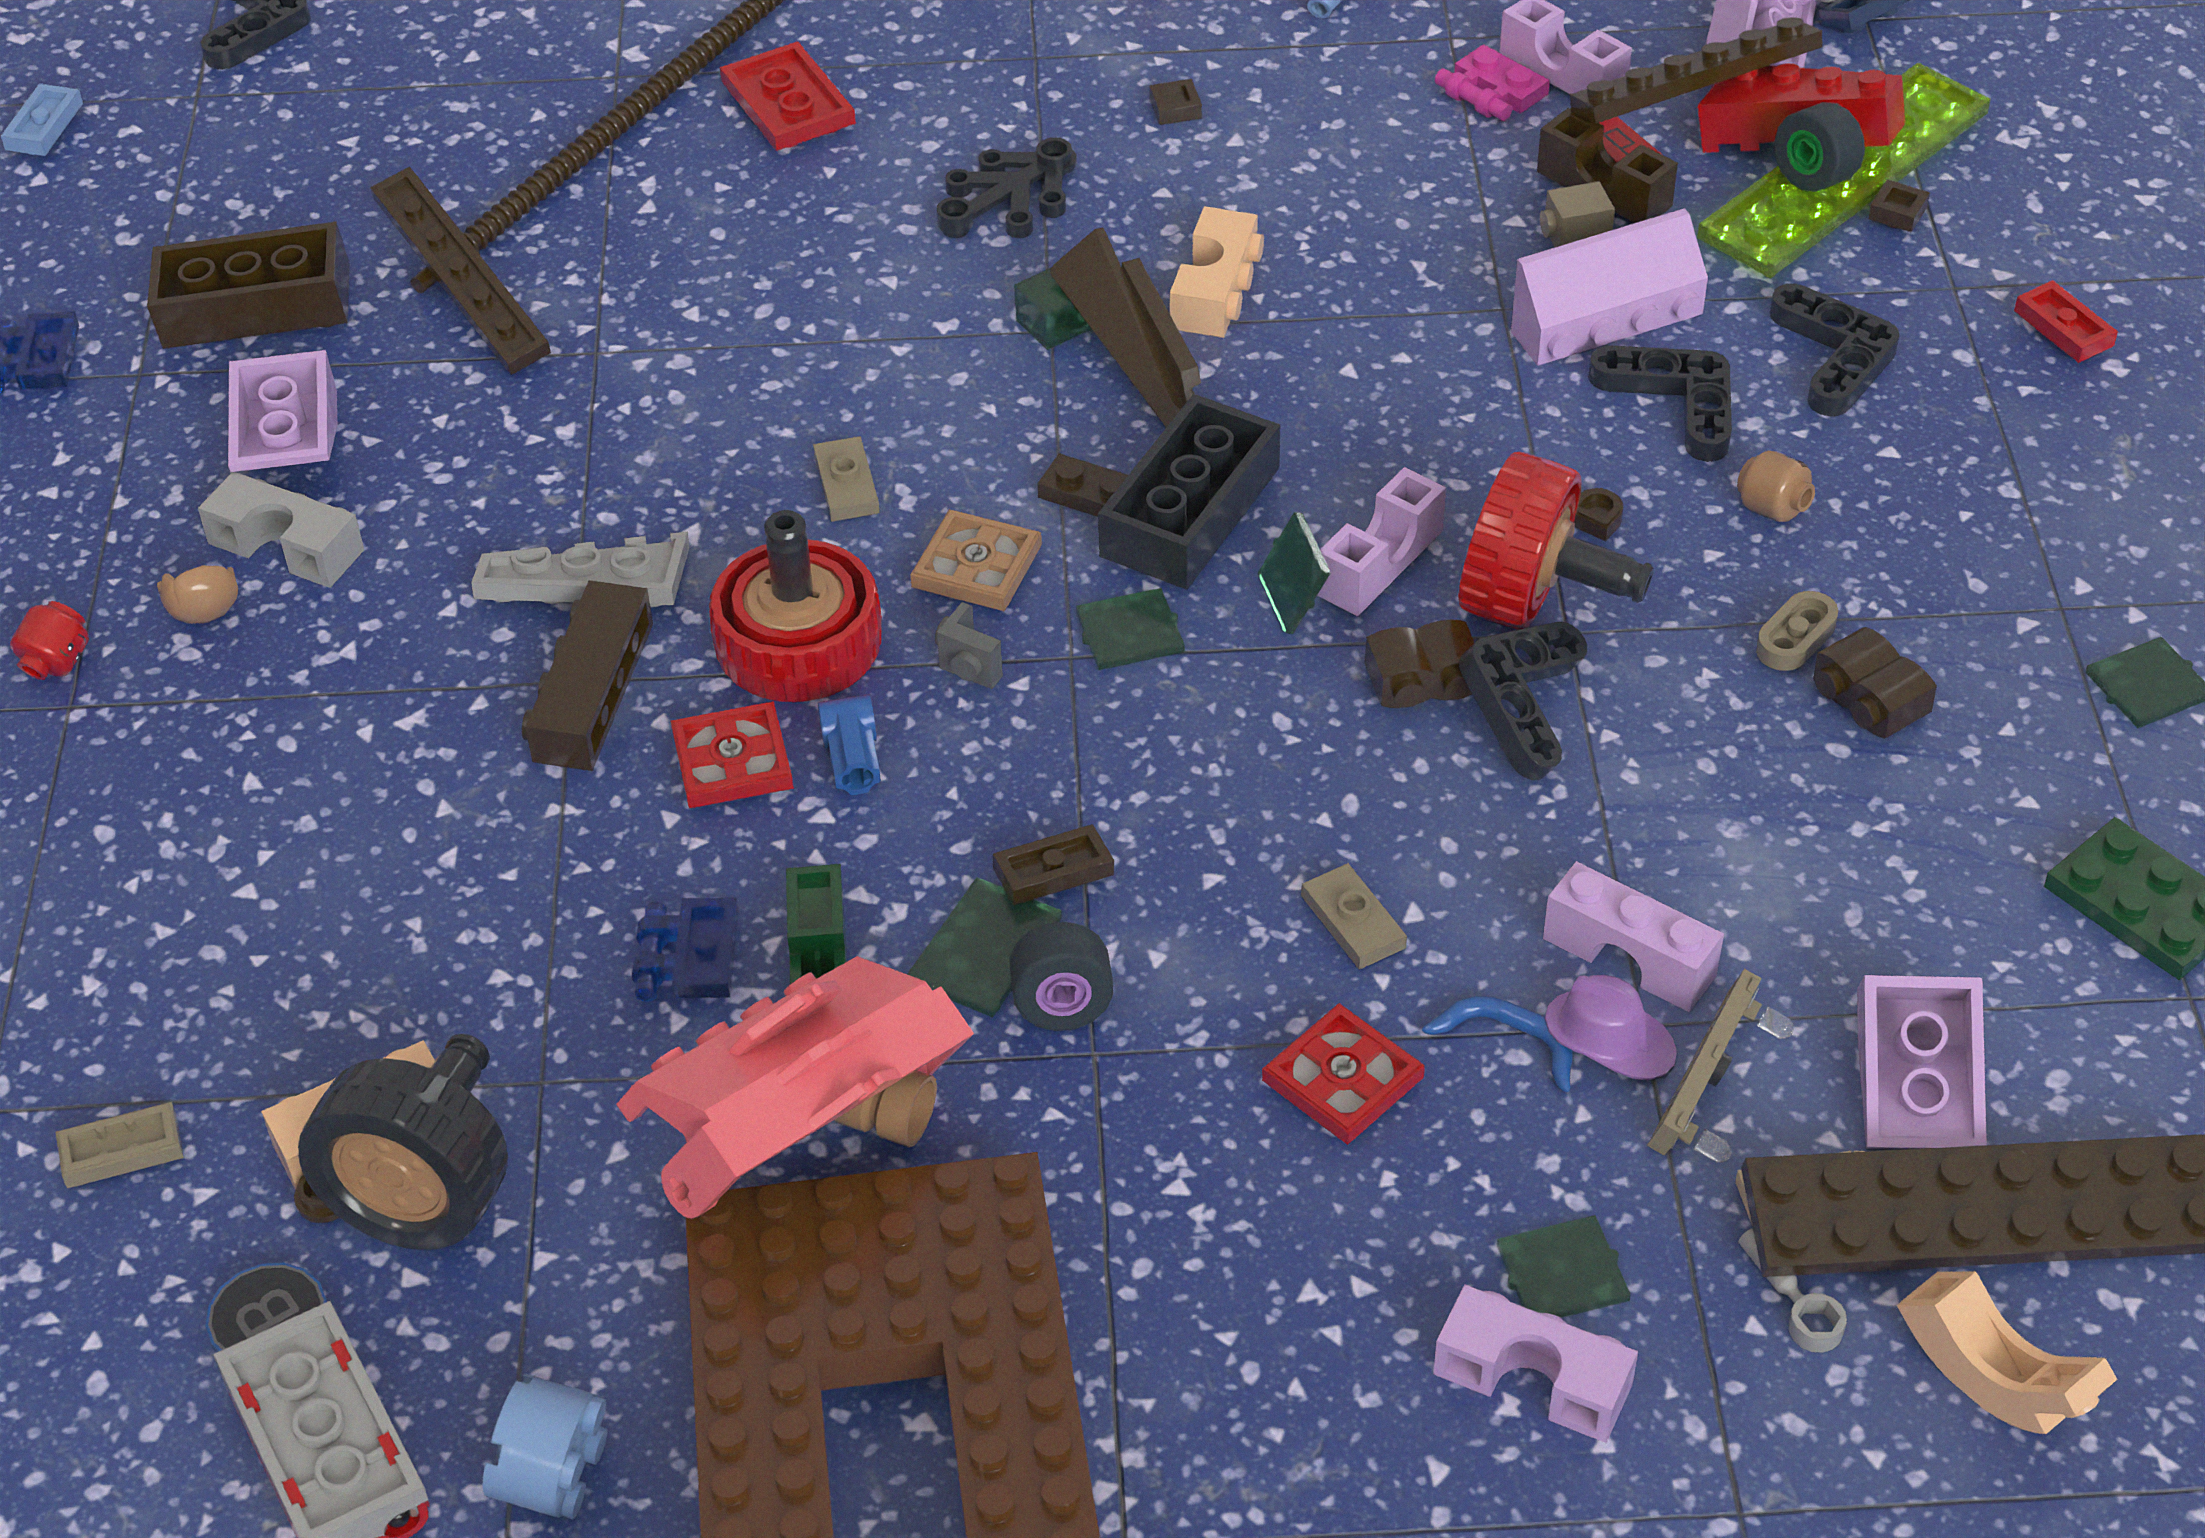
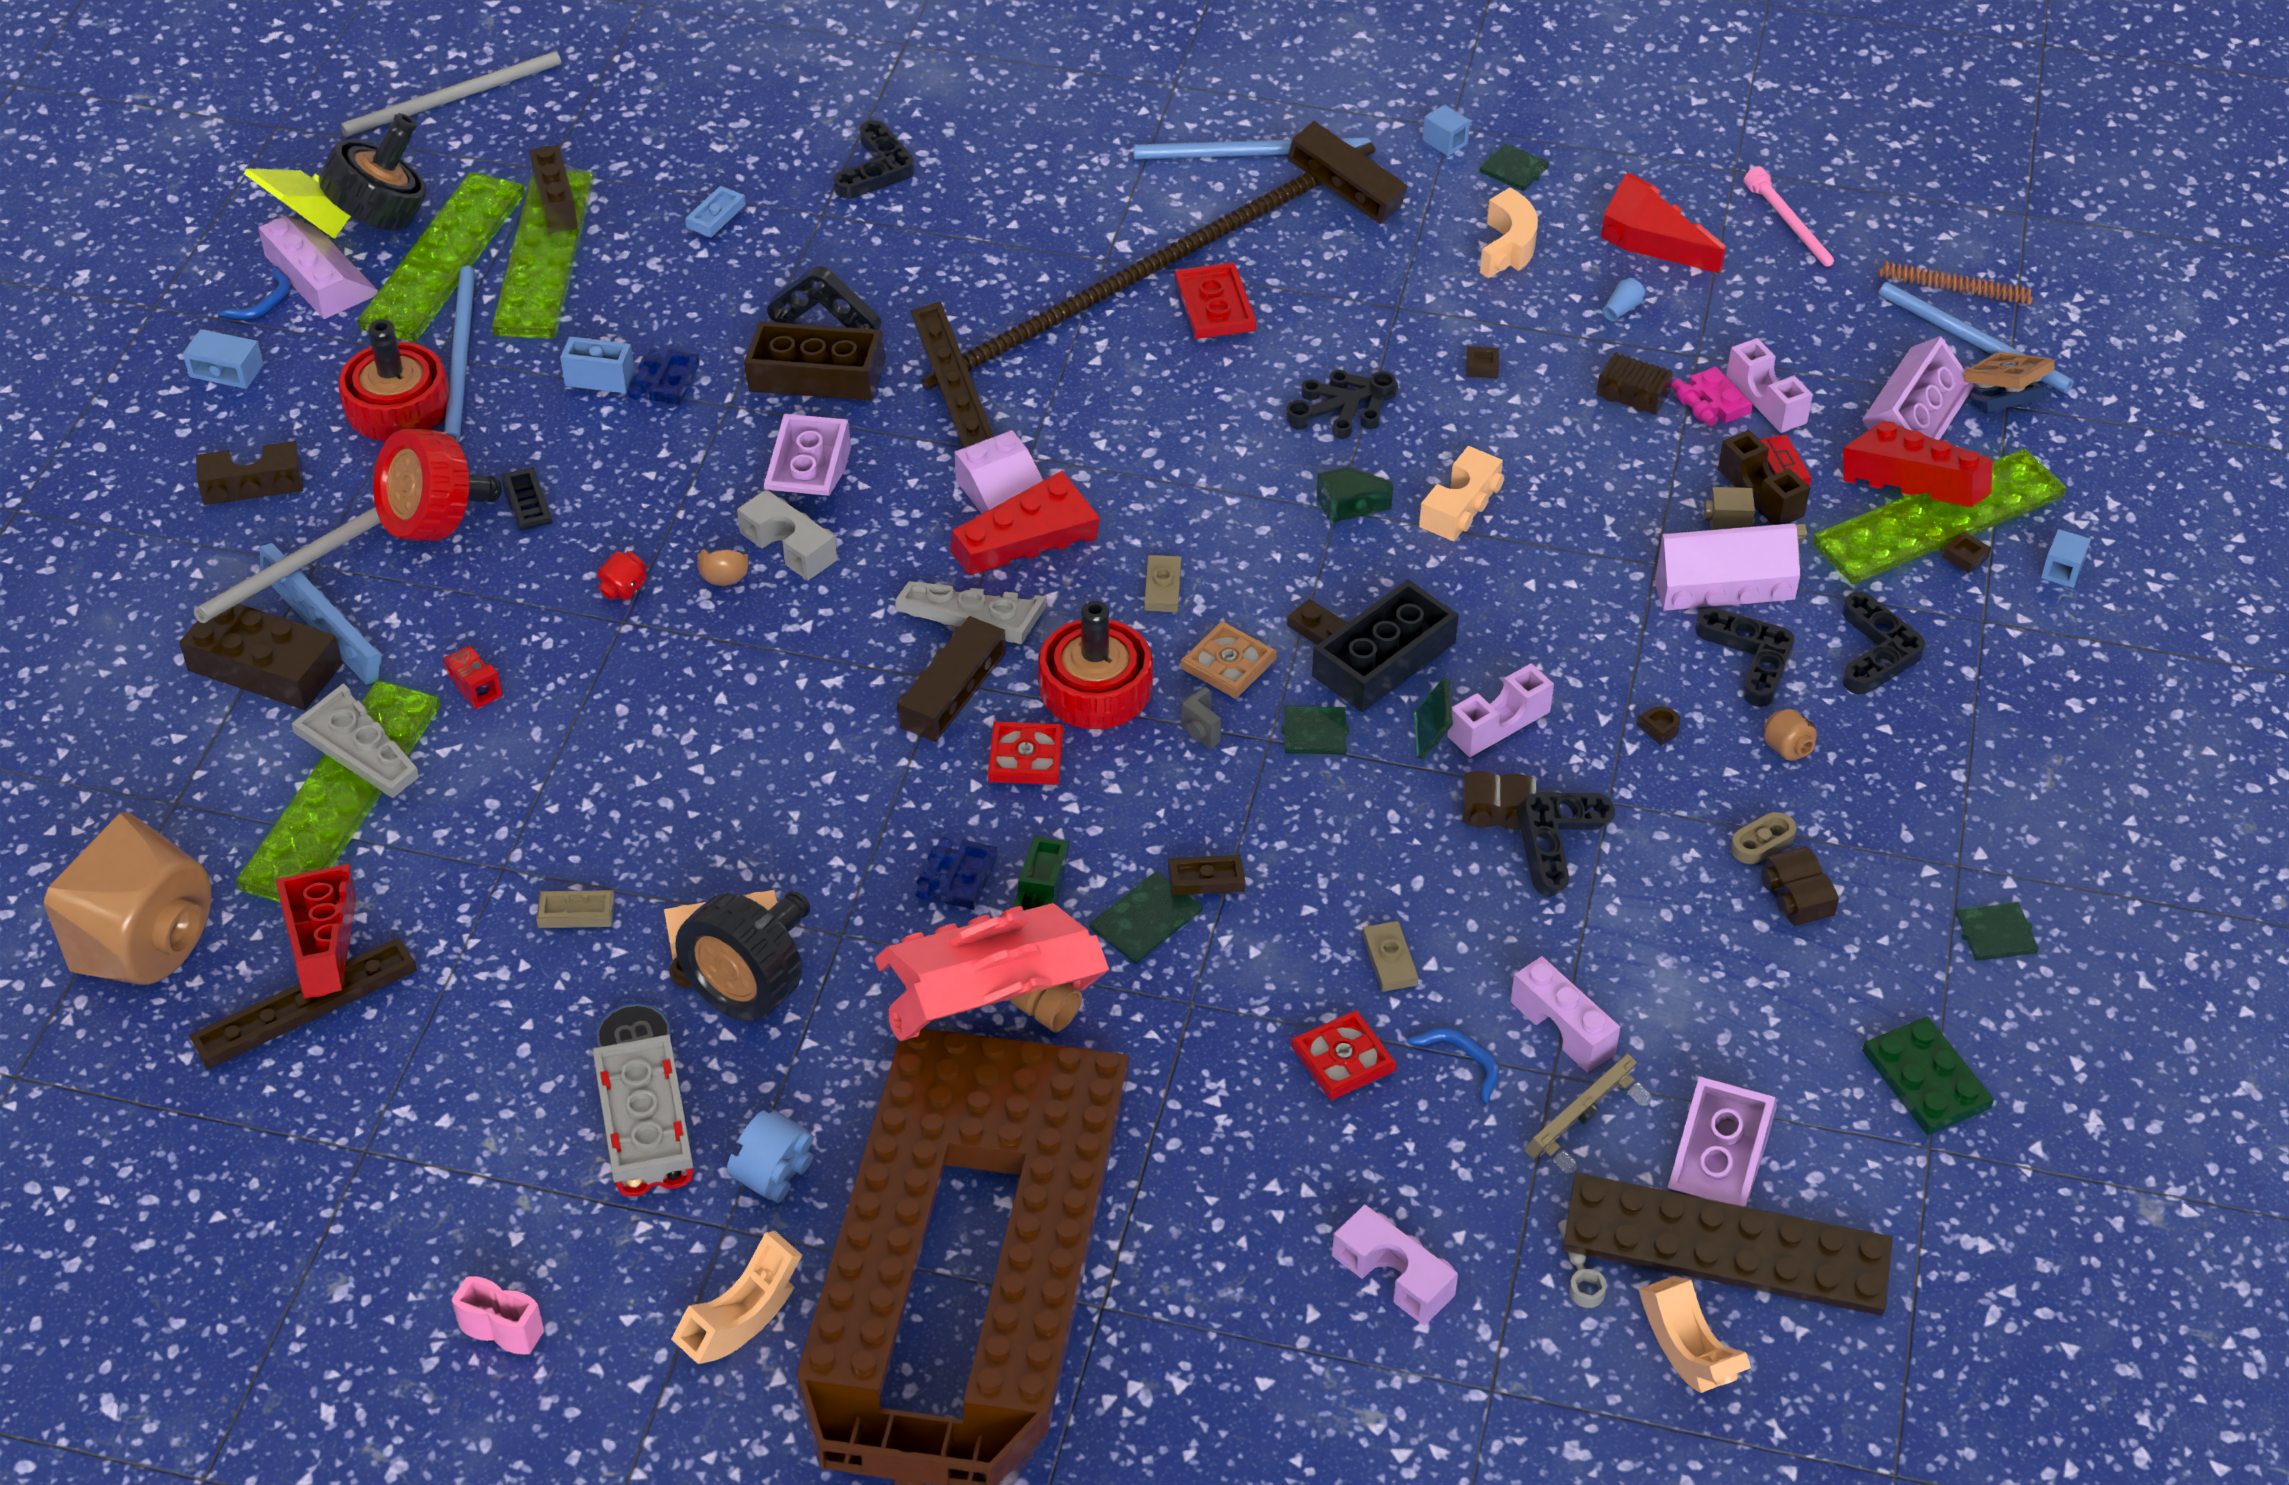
camera: 15 degrees right, 0 degrees up
blue piece [818,694,881,795] -> none
black wheel [1009,922,1113,1031] -> none
dark brown wedge [1050,227,1201,427] -> none
red wheel [1458,451,1654,630] -> none
clear green piece [1496,1215,1631,1318] -> none
medium lavender piece [1545,975,1677,1080] -> none
dark brown plate [1570,17,1823,124] -> none
black wheel [1774,102,1865,192] -> none
red plate [2014,280,2118,363] -> none
none -> black beam [767,266,881,330]
none -> red wedge [950,470,1100,575]
none -> lavender slope [954,430,1043,514]
none -> dark brown brick [1596,352,1673,415]
none -> medium blue brick [2041,529,2091,588]

